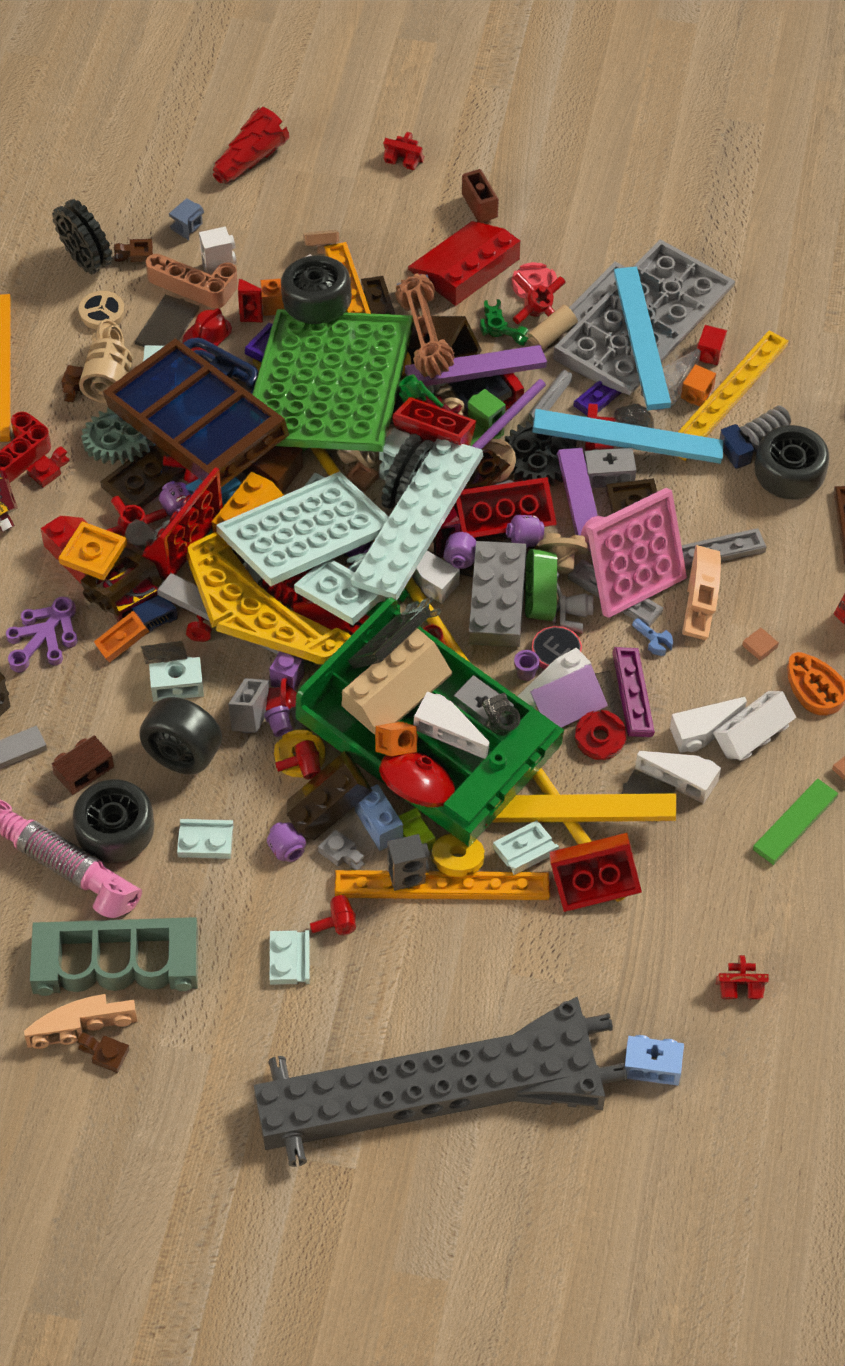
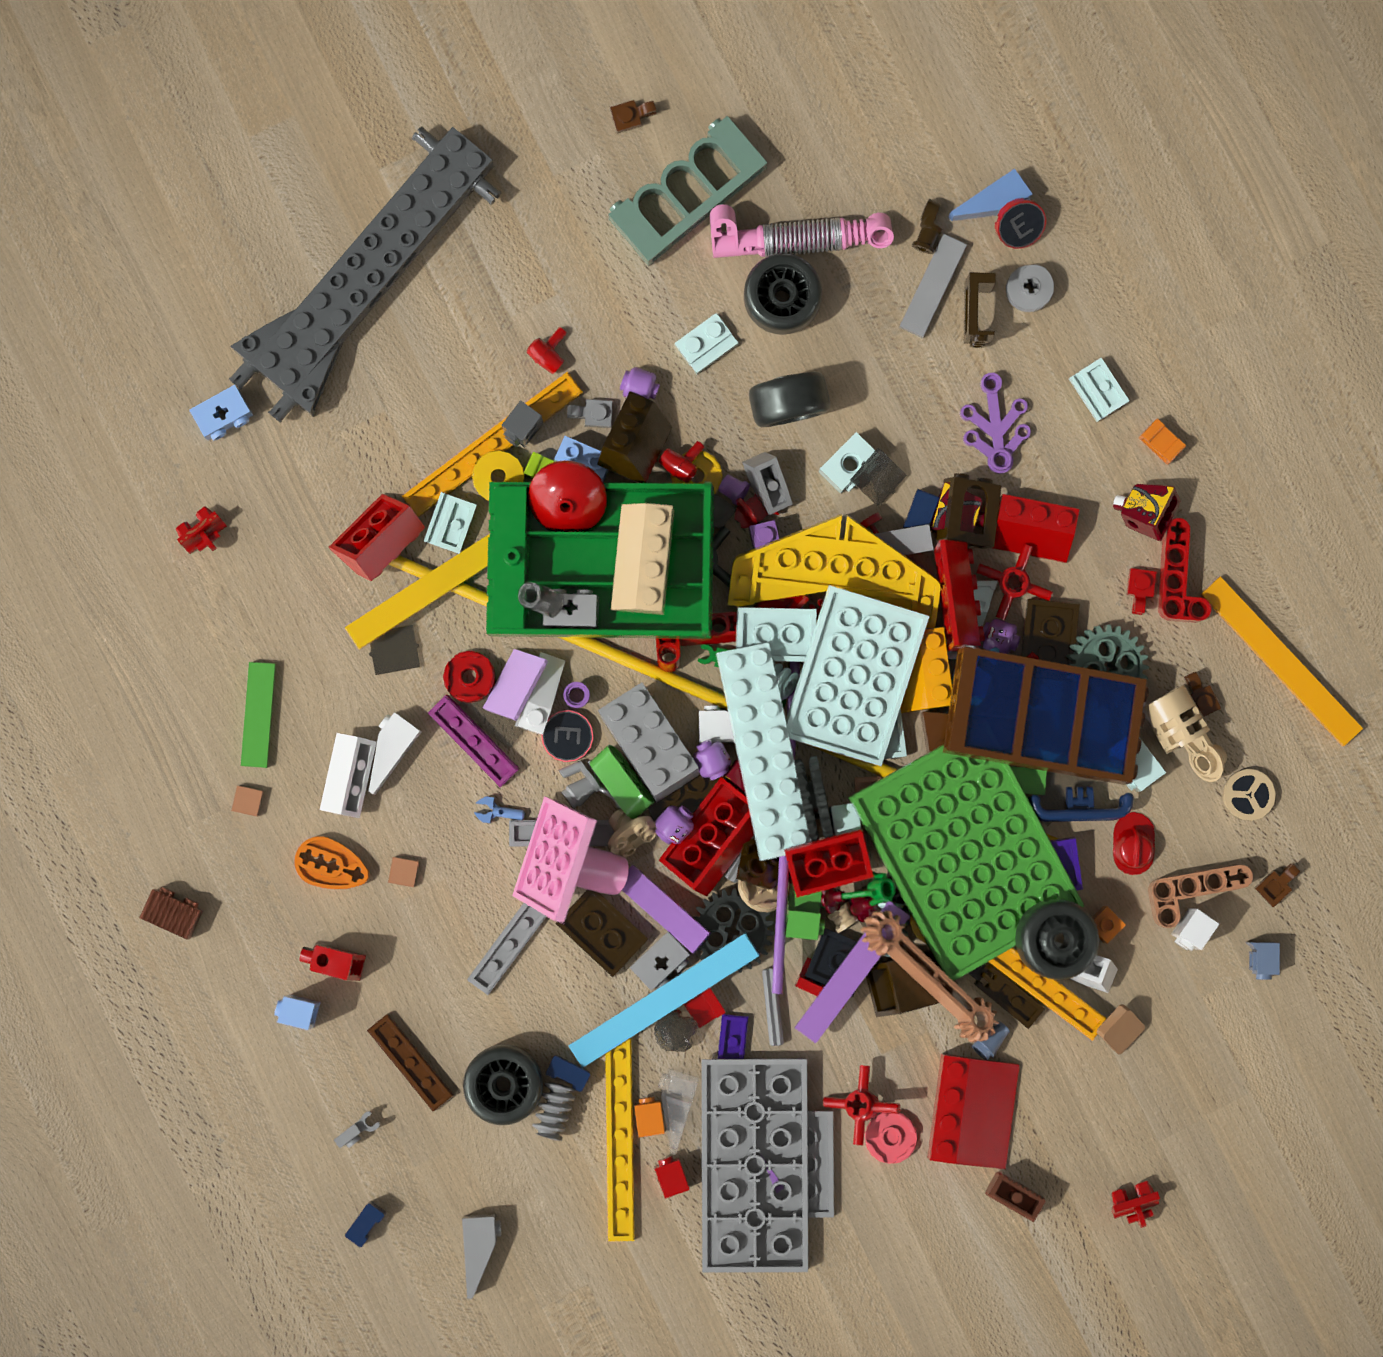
camera: 135 degrees right, 30 degrees up
light nougat slope [24,994,138,1049] -> none
copper brick [51,735,114,795] -> none
pearl dark grey piece [52,199,113,275] -> none
light orange plate [58,521,127,580] -> none
orange plate [94,611,149,663] -> none
clear smoke piece [124,519,157,552] -> none
clear smoke piece [135,294,199,347] -> none
red cone [213,106,290,183] -> none
red slope [238,279,263,323] -> none
light aqua plate [270,930,310,985] -> none
clear smoke tile [348,597,441,669] -> none
orange brick [375,722,418,756] -> none
white slope [413,692,489,759] -> none
green piece [480,299,529,346] -> none
tan brick [527,305,578,351] -> none
medium azure tile [614,266,671,410] -> none
white slope [635,751,721,804] -> none
light nougat slope [682,545,721,640] -> none

